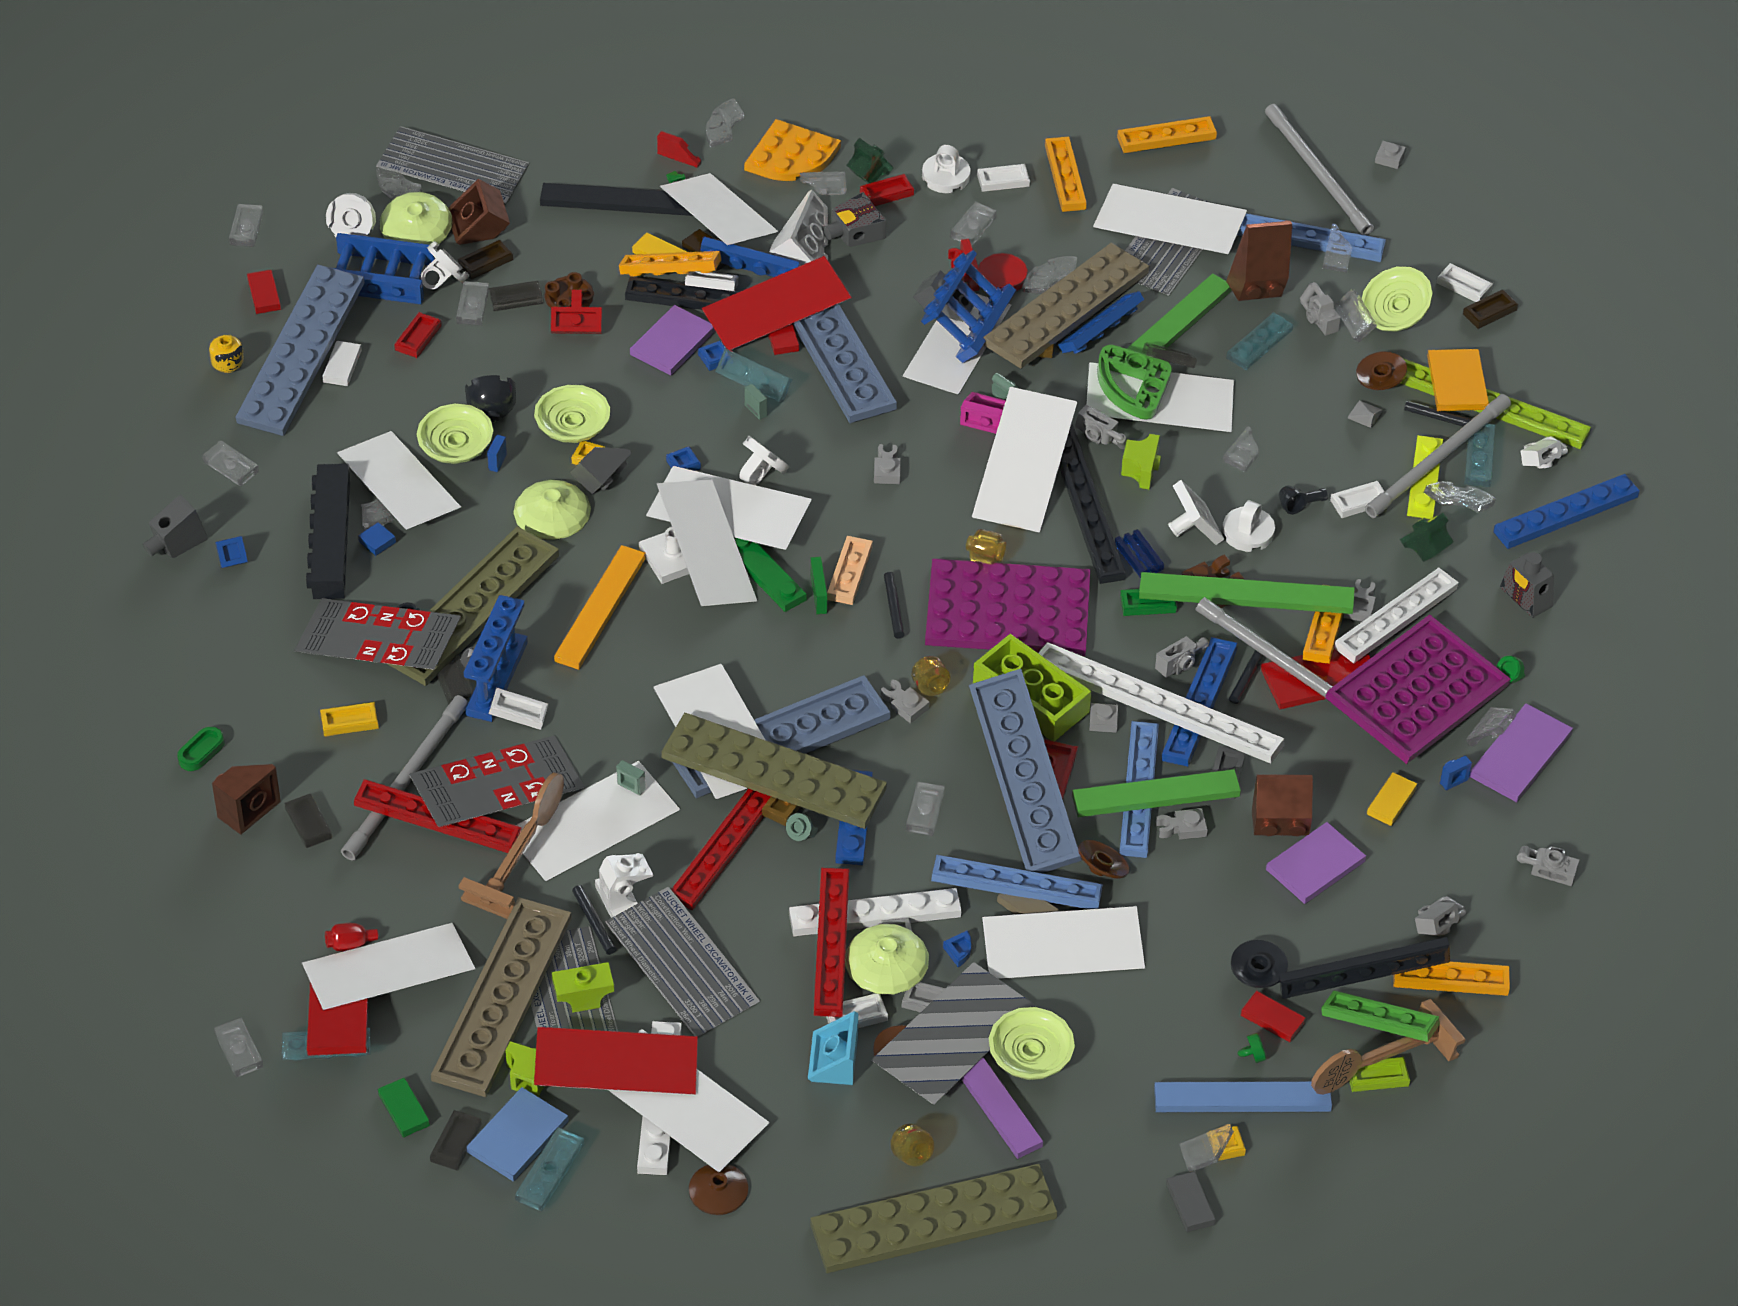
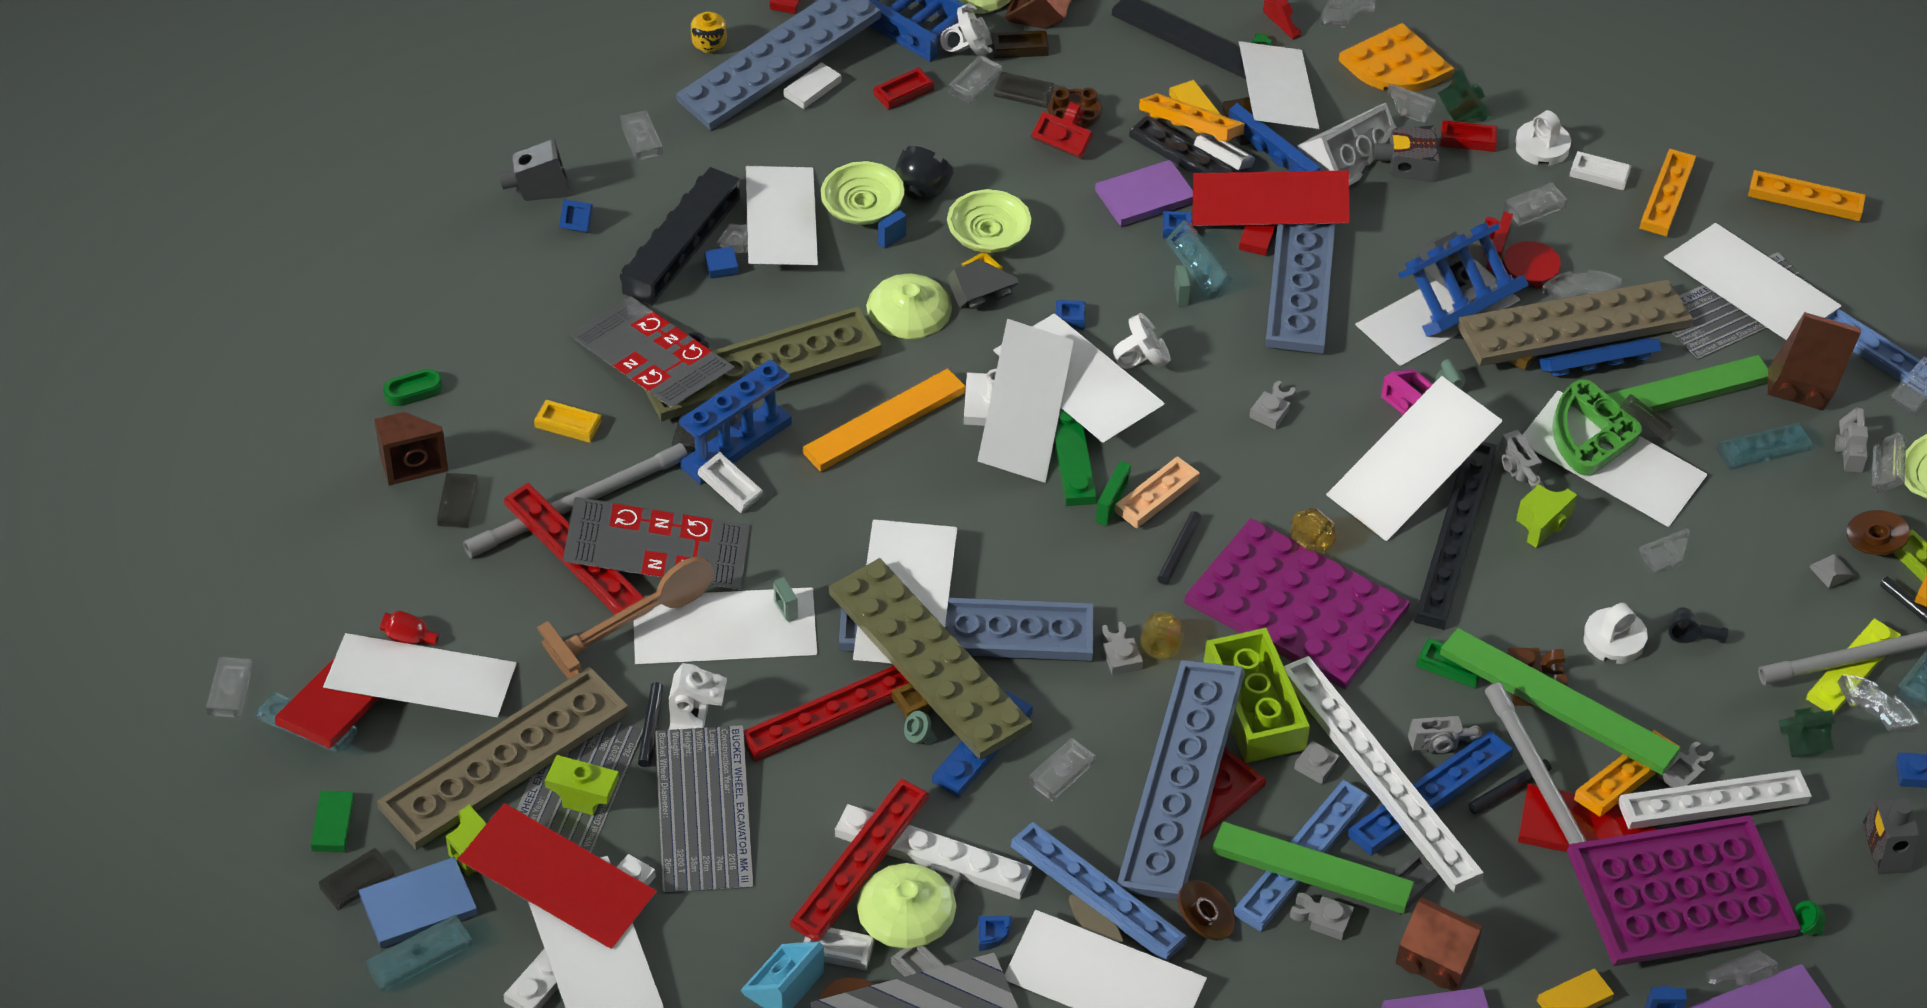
camera: 30 degrees right, 0 degrees up
clear blue tile [1115,529,1164,578] -> none
white tile [1168,480,1224,545] -> none
white tile [1330,481,1385,518] -> none

